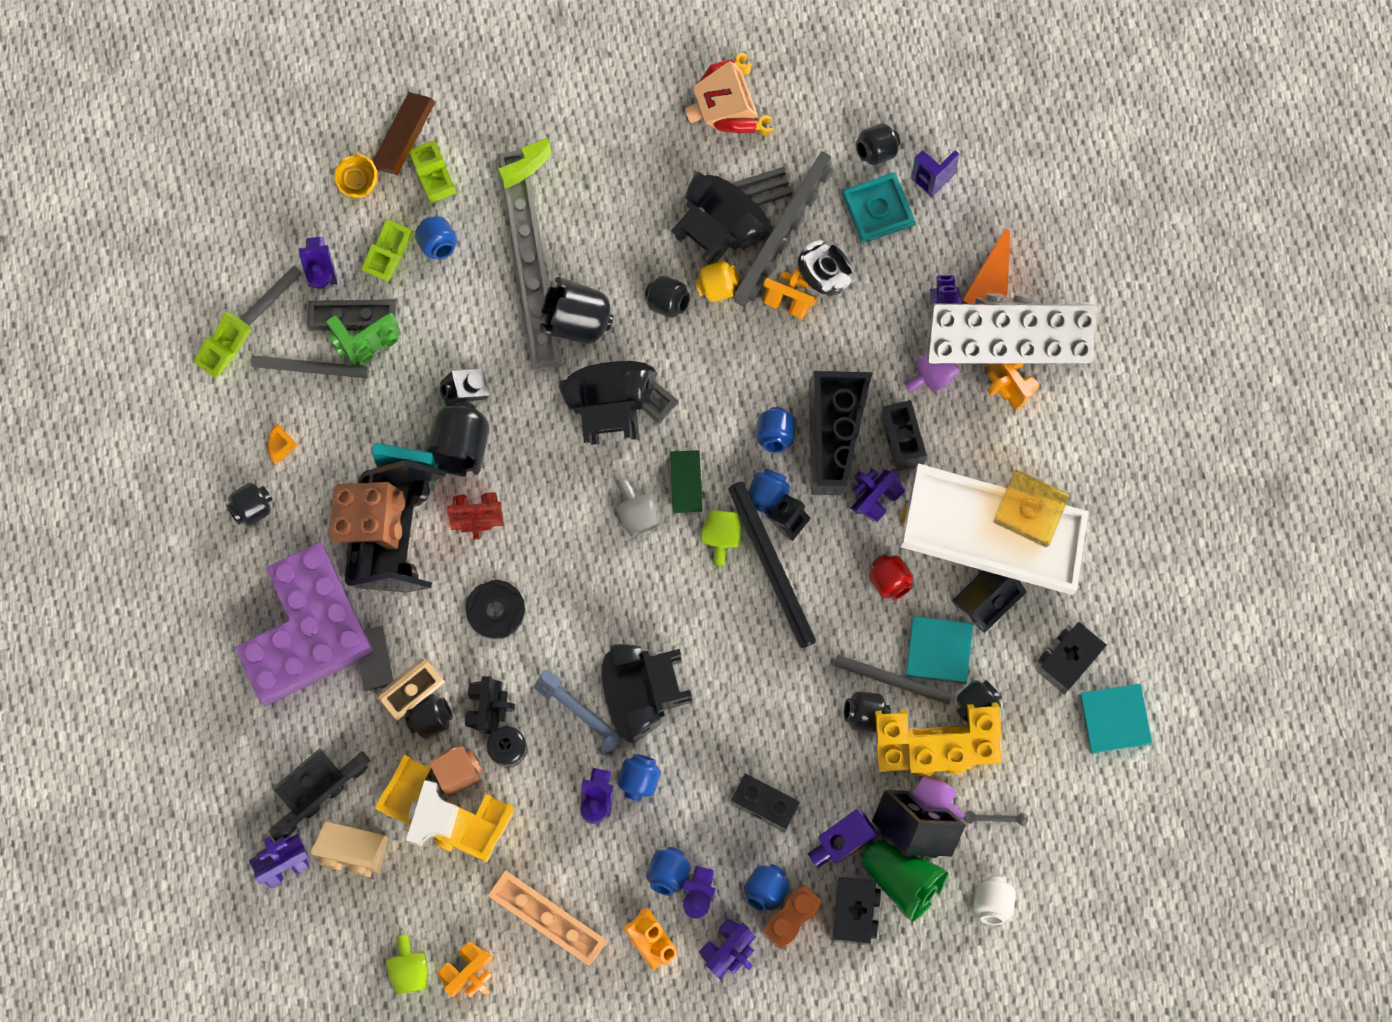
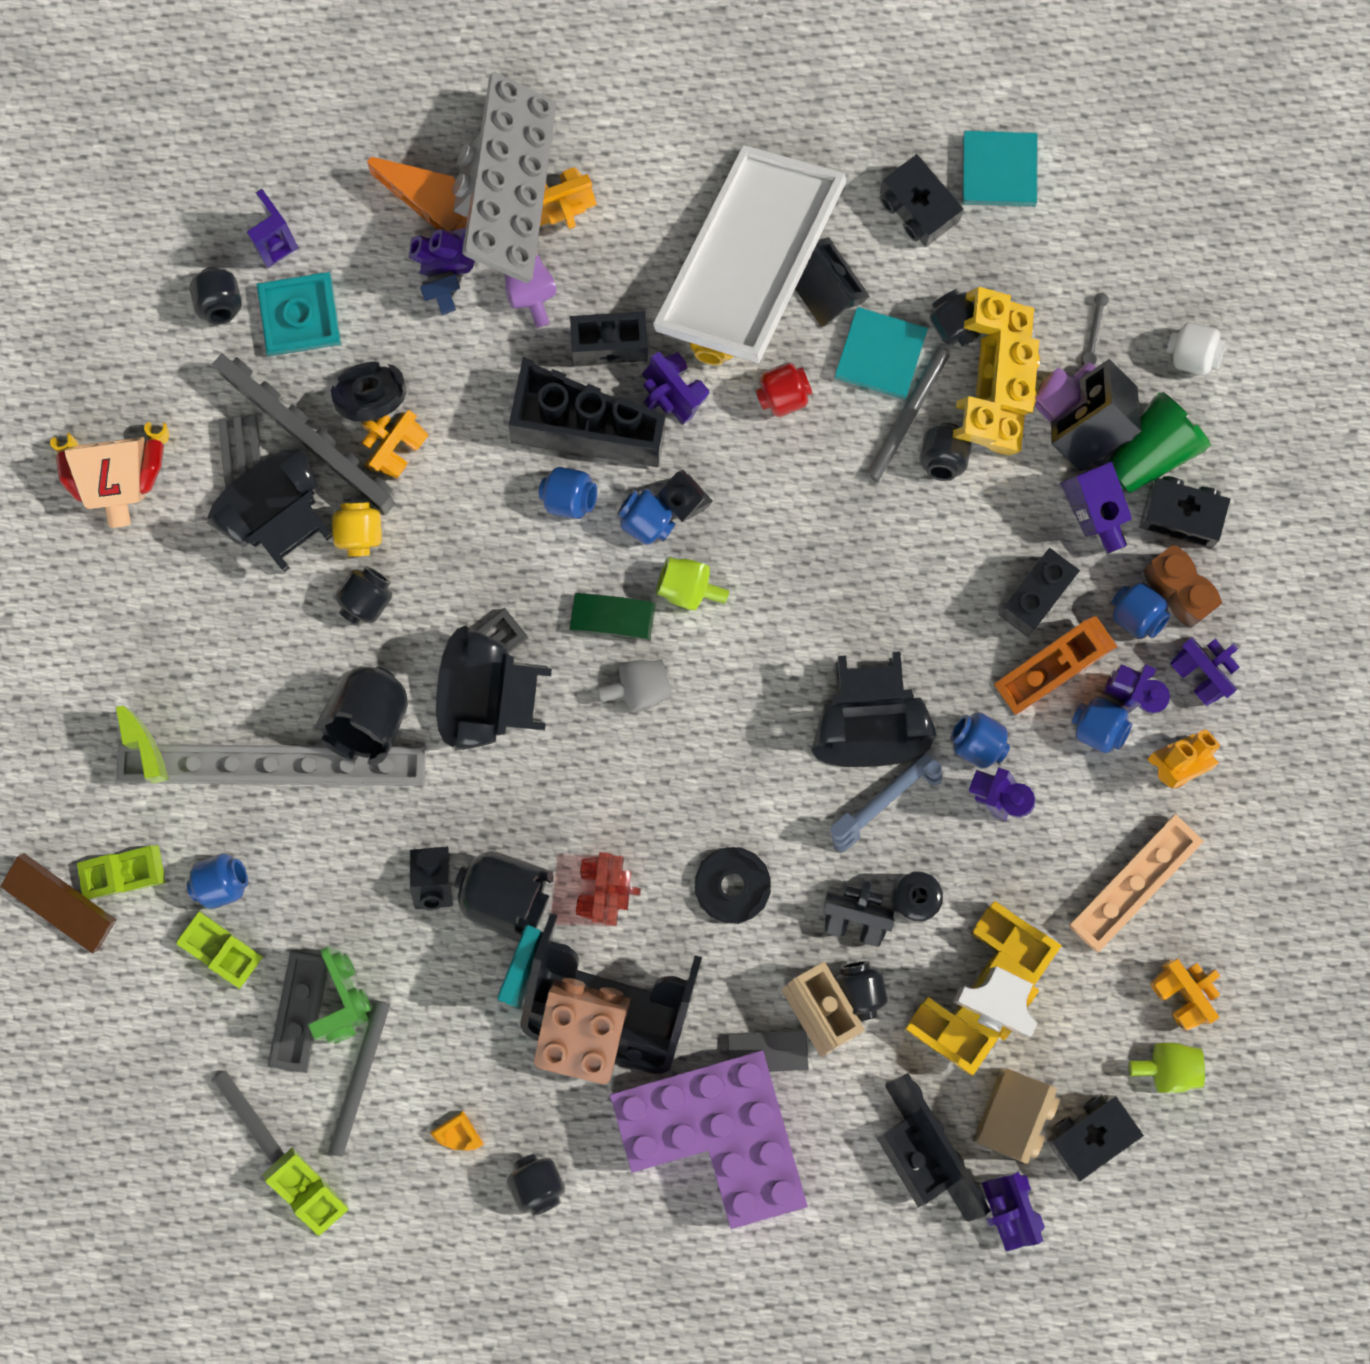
camera: 85 degrees left, 5 degrees up
dark purple hips [299,237,338,289] -> none
yellow hair [334,153,378,199] -> none
nougat brick [429,745,483,797] -> none
black axle [728,482,816,648] -> none
clear yellow plate [993,469,1070,548] -> none
none -> dark blue tile [420,274,461,316]
none -> orange slope [994,616,1118,716]
none -> black brick [1046,1093,1144,1182]

